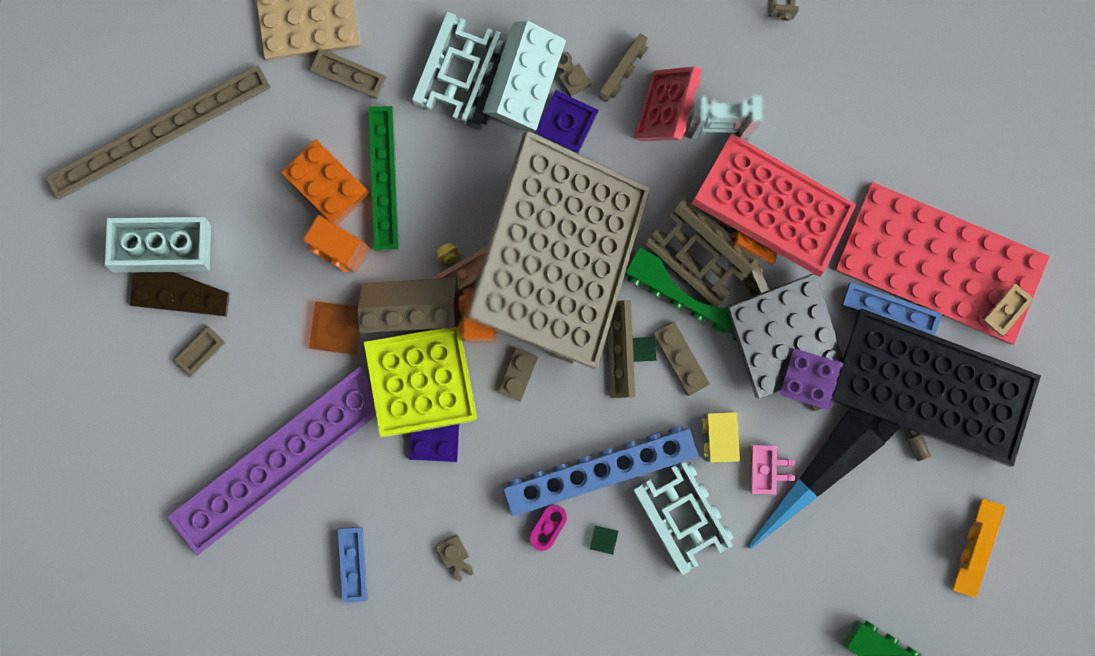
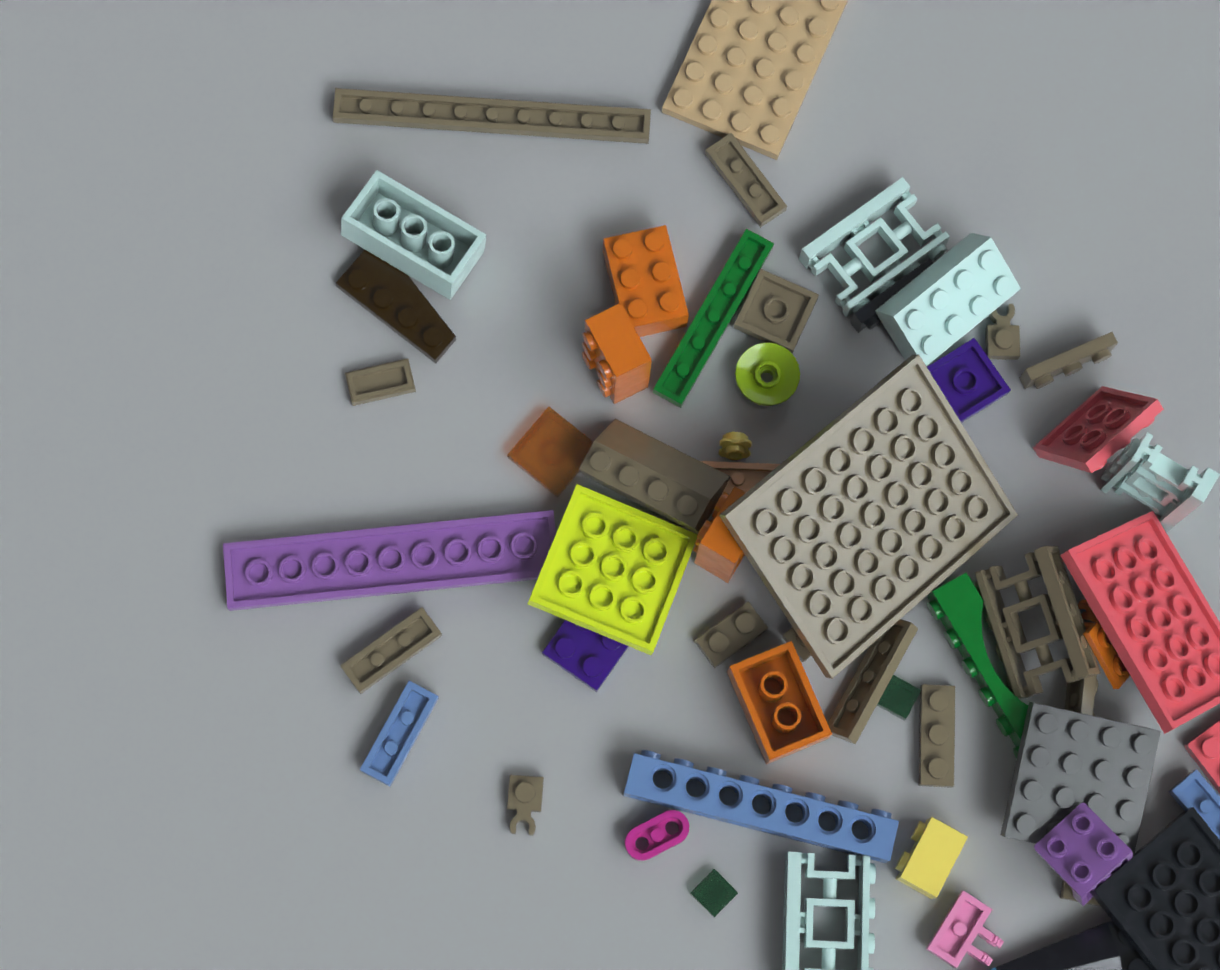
camera: 30 degrees right, 10 degrees down
none -> dark tan plate [340,607,442,694]
none -> orange brick [727,641,832,765]
none -> dark tan plate [734,269,819,354]
none -> lime dish [735,342,800,406]

